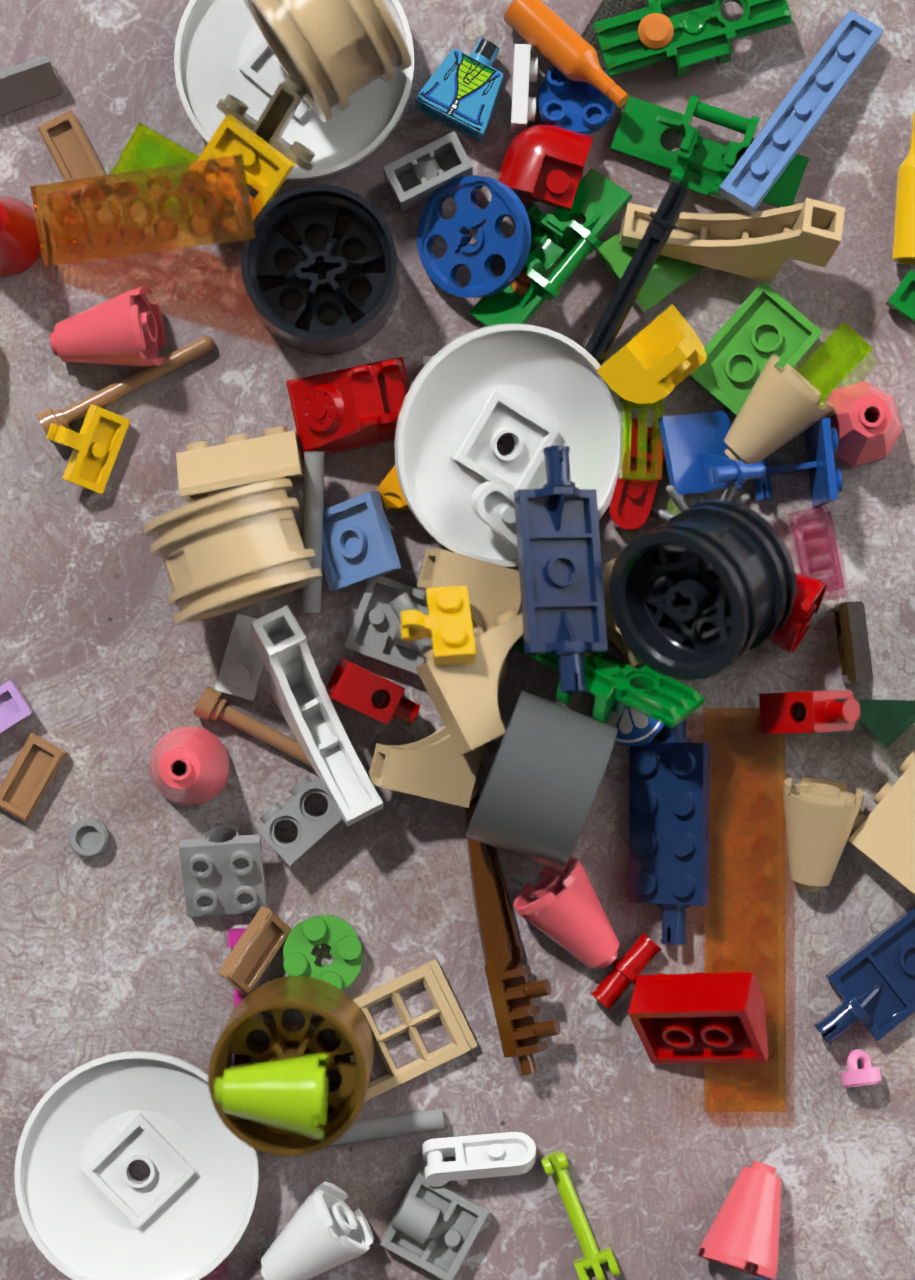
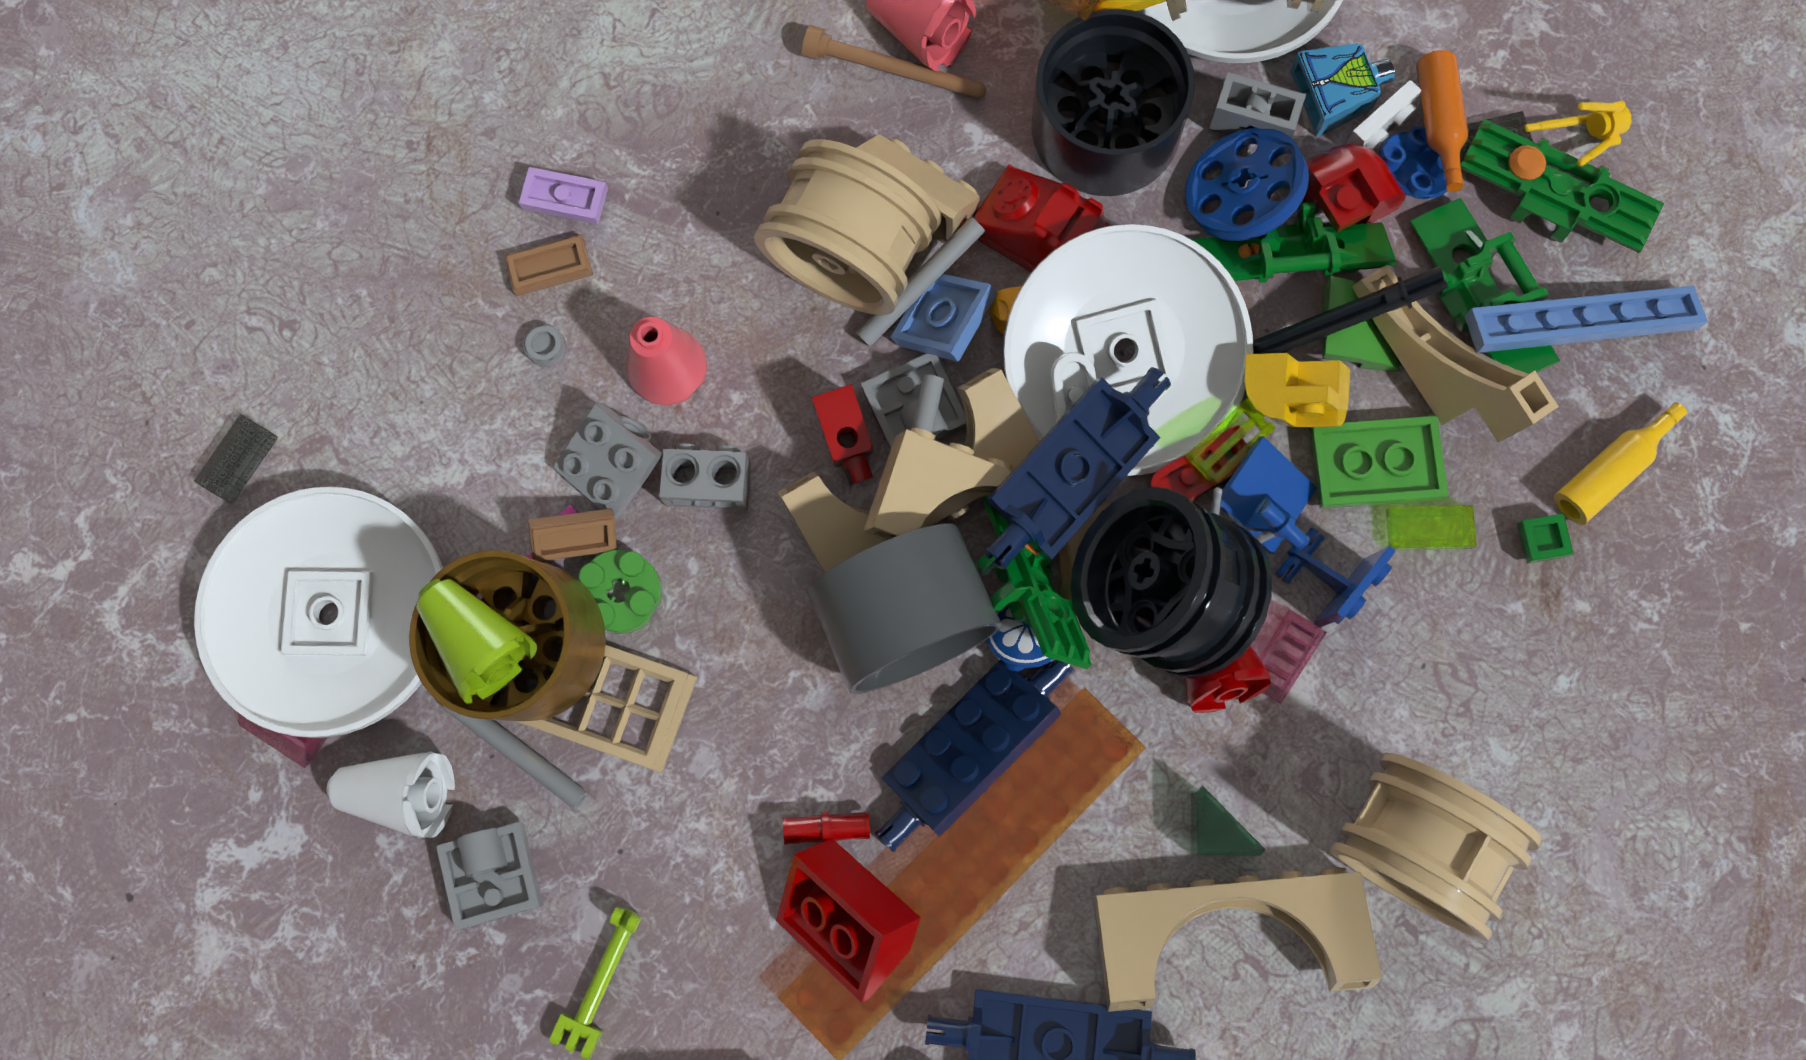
camera: 55 degrees right, 10 degrees down
yellow plate [46,404,131,494] -> none
medium nougat piece [193,686,313,768] -> none
white plate [215,613,265,701] -> none
white arch [251,605,383,827] -> none
yellow plate [400,585,476,666] -> none
white plate [422,1132,536,1187] -> none
reddish brown piece [465,792,560,1076] -> none
coral cone [513,856,620,969] -> none
tan cone [724,354,834,464] -> none
red torso [759,690,860,734] -> none
tan cone [782,777,864,892] -> none
coral cone [822,381,903,468] -> none
dark brown slope [833,601,873,683] -> none

